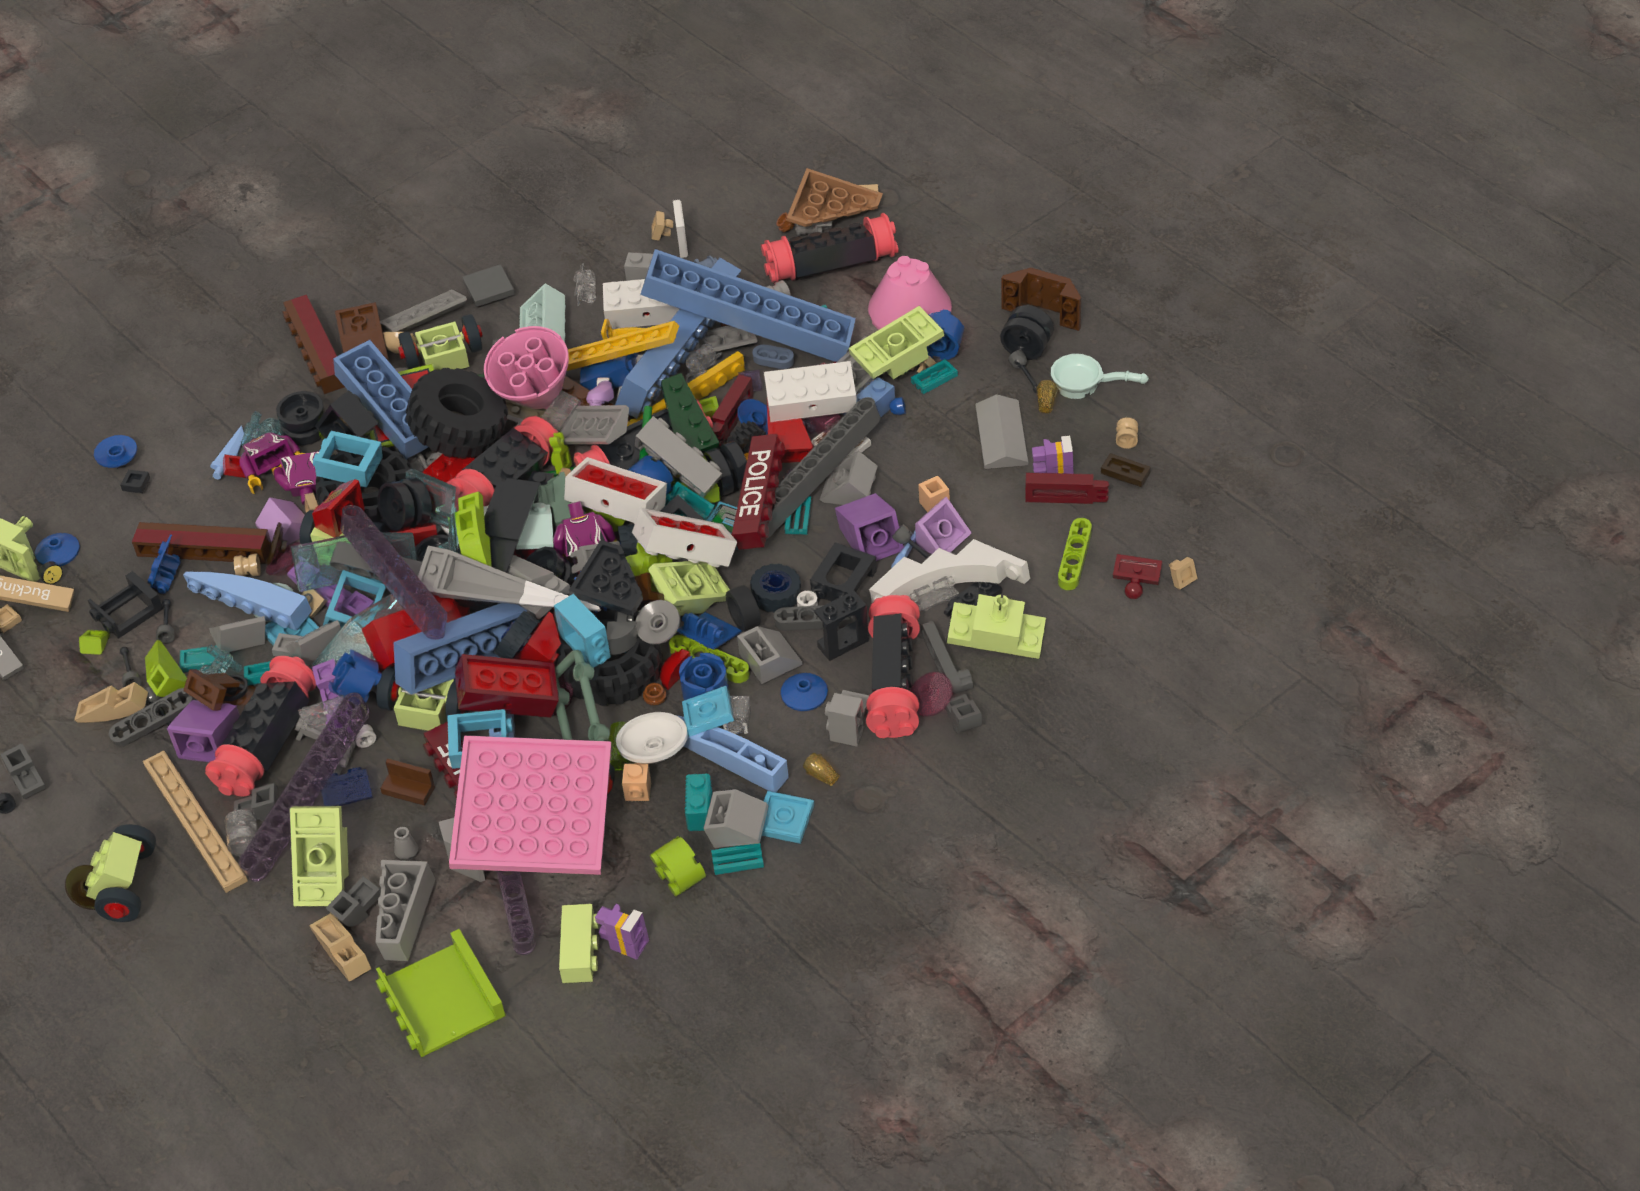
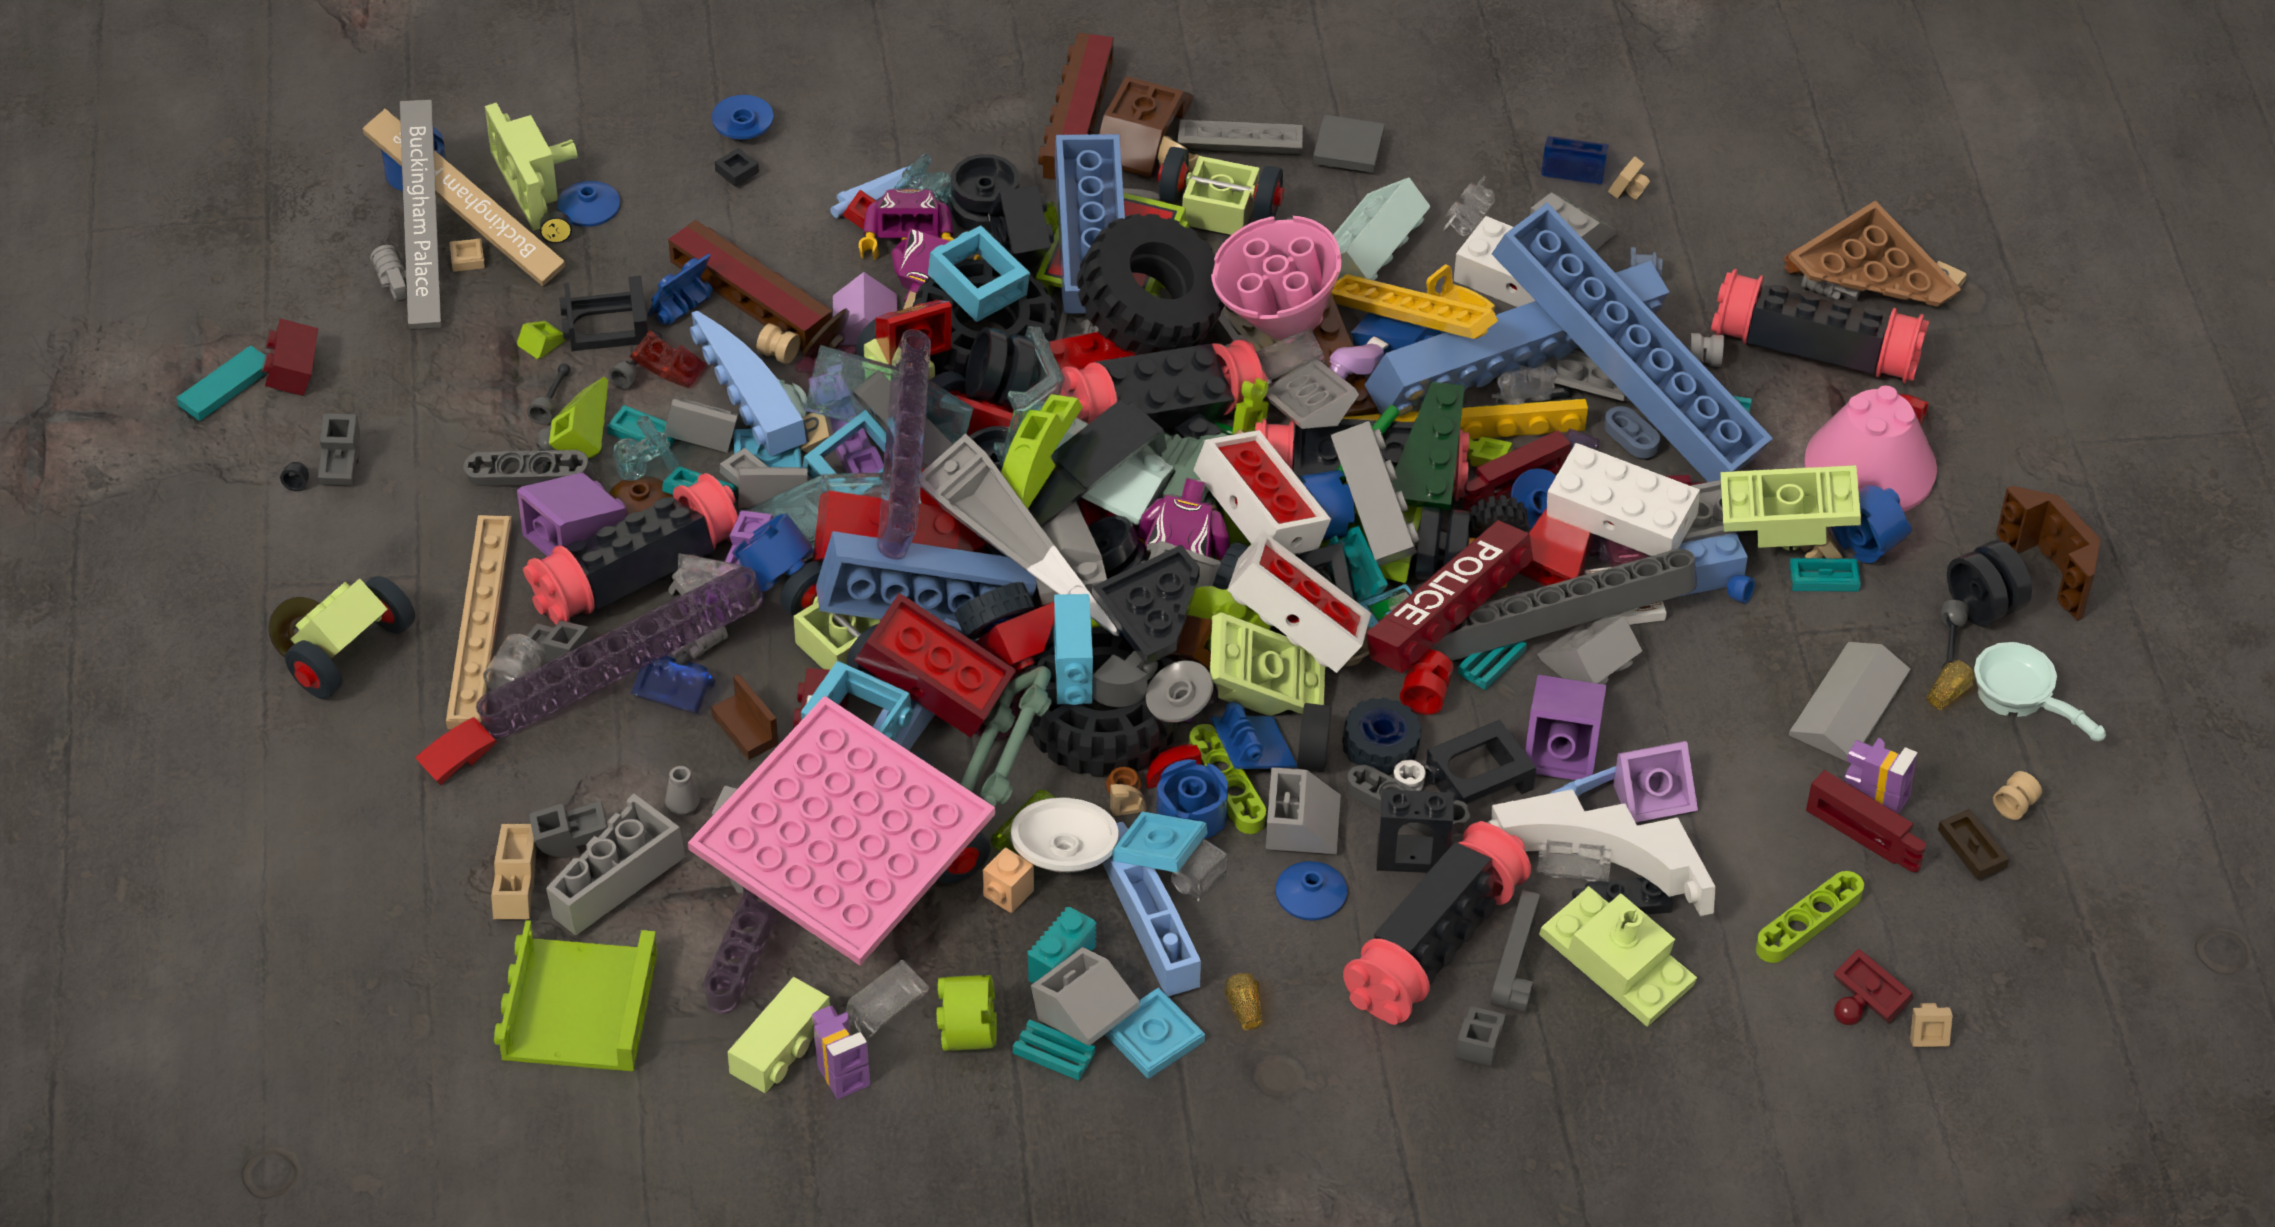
camera: 30 degrees right, 0 degrees up
tan slope [75,682,148,723] -> none
reddish brown piece [183,669,248,711] -> none
yellowish green brick [290,806,349,906] -> none
white bush [352,724,376,748] -> none
white tile [673,200,688,258] -> none
light grey brick [825,690,870,746] -> none
dark grey hinge [891,524,930,559] -> none
clear pink dish [910,672,952,716] -> none
light nougat brick [919,476,950,512] -> none
none -> red slope [415,717,497,785]
none -> clear red slope [629,330,706,388]
none -> clear hinge [845,959,929,1039]
none -> tan tile [1110,784,1147,816]
none -> red wheel [1399,649,1454,715]
none -> clear blue bracket [1541,136,1609,184]

